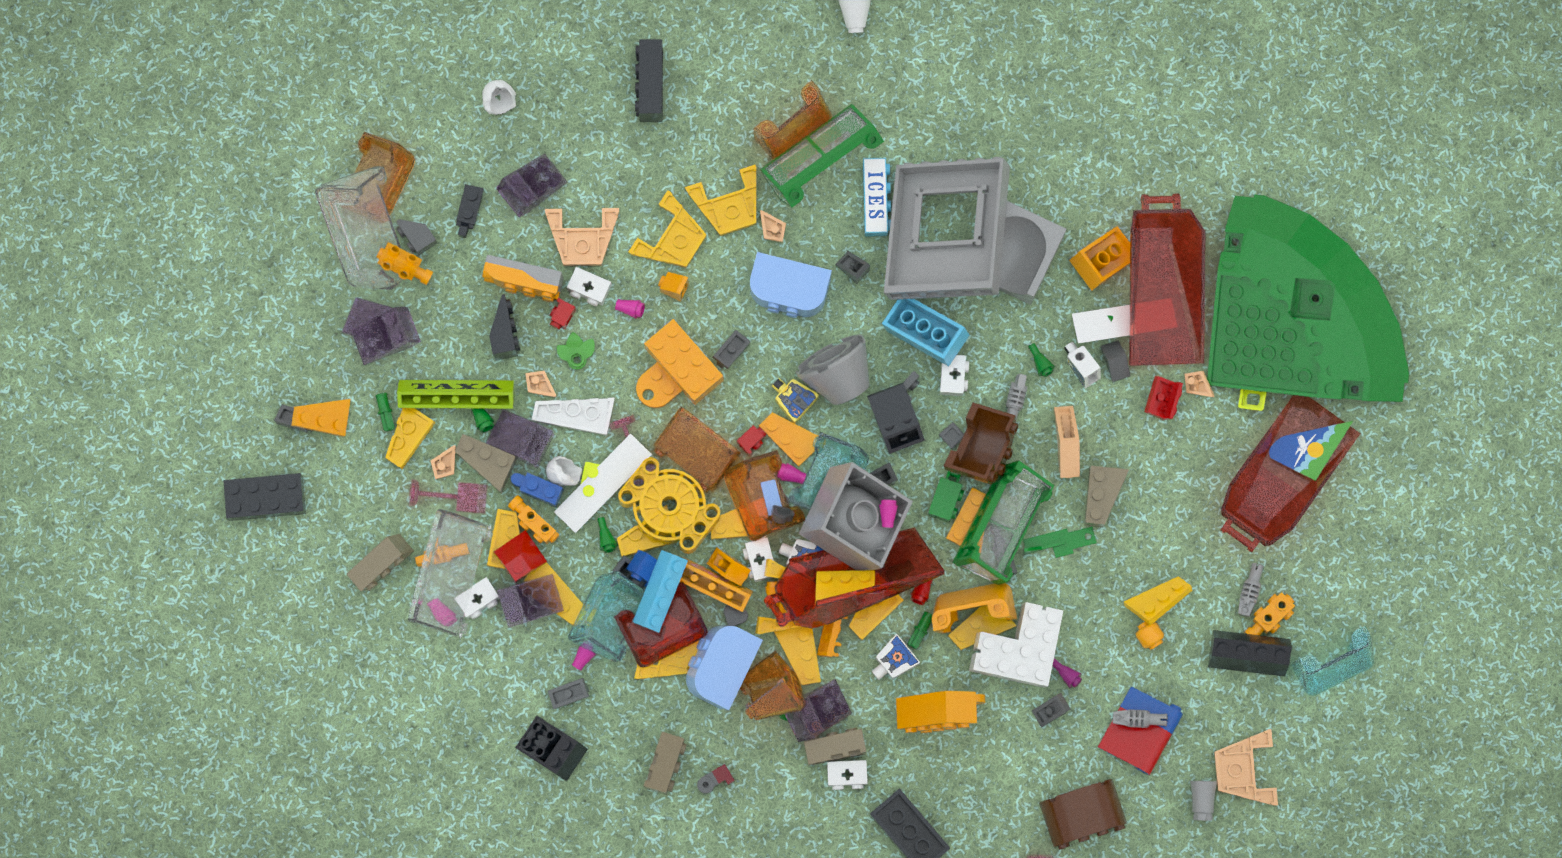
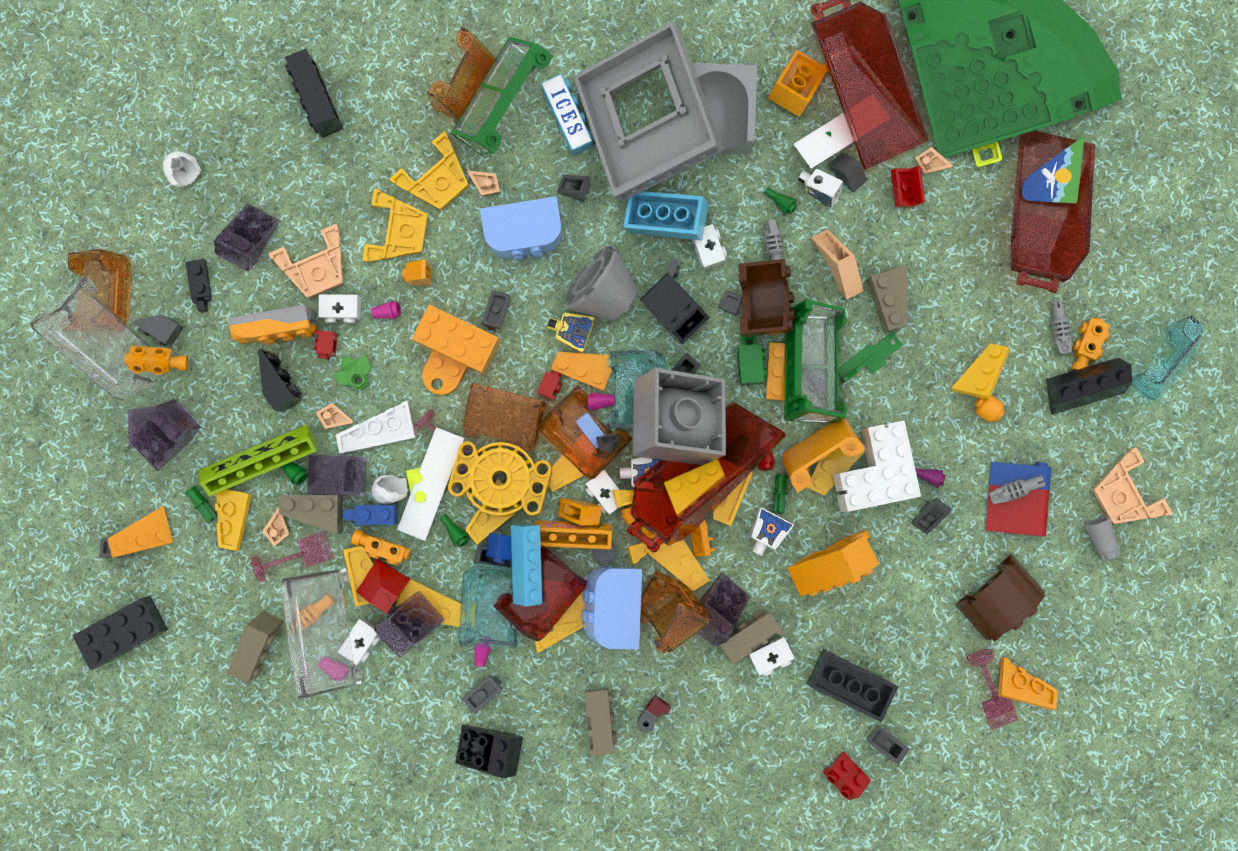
camera: 25 degrees left, 5 degrees up
dark pink cone [879,500,898,528] -> none

